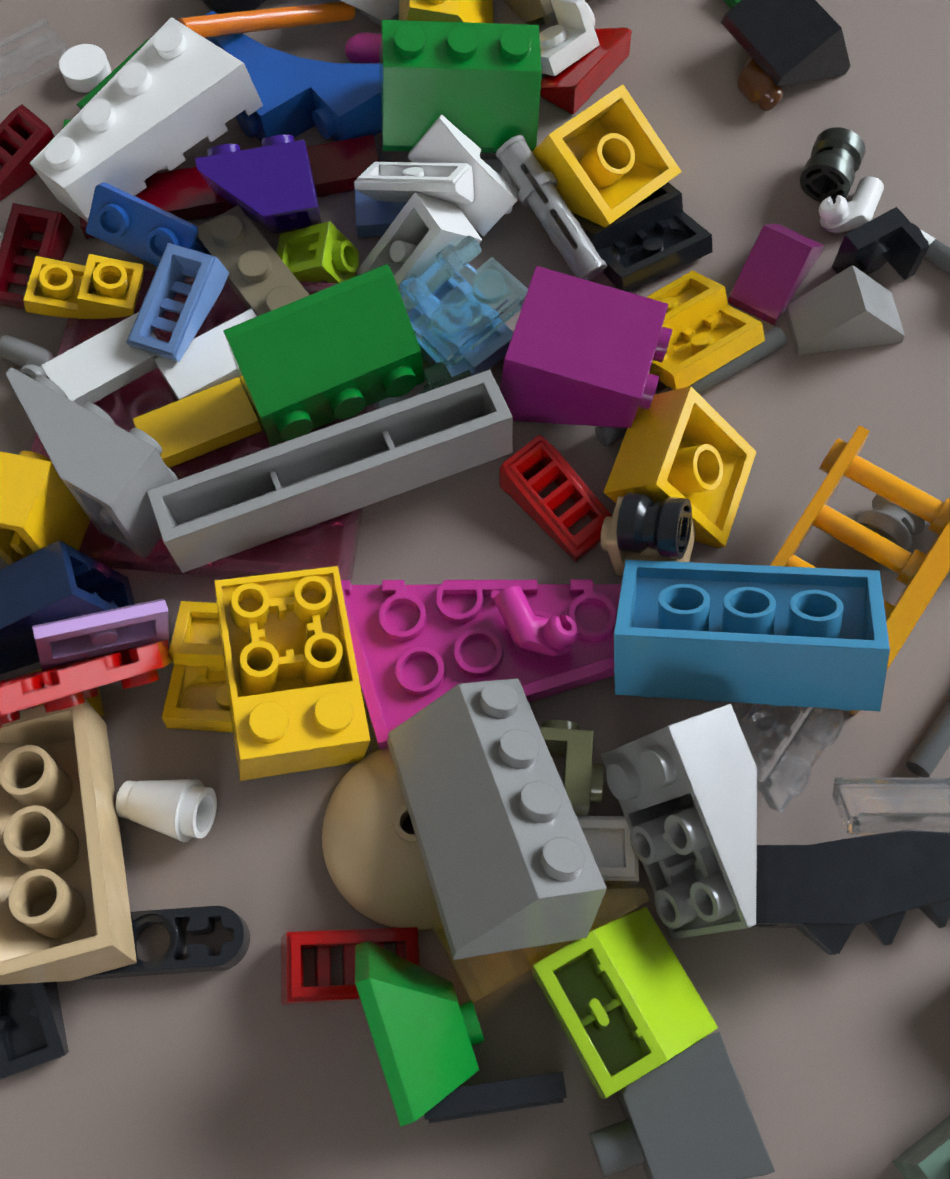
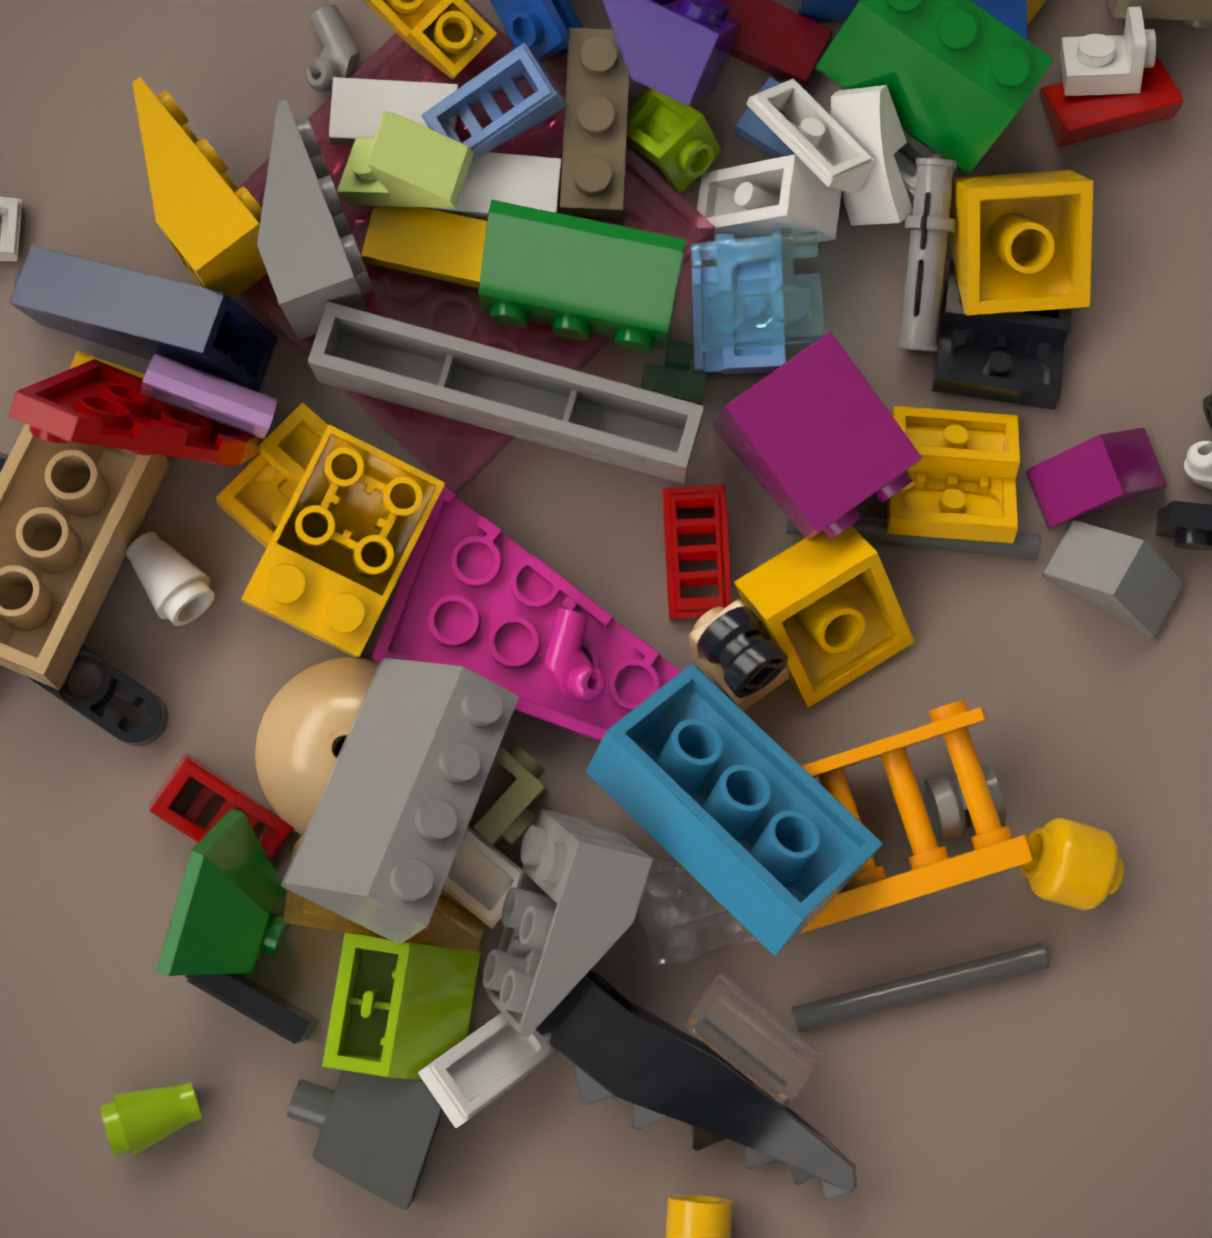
camera: 35 degrees right, 15 degrees up
none -> yellowish green slope [337,111,474,208]
none -> white tile [418,1013,557,1128]

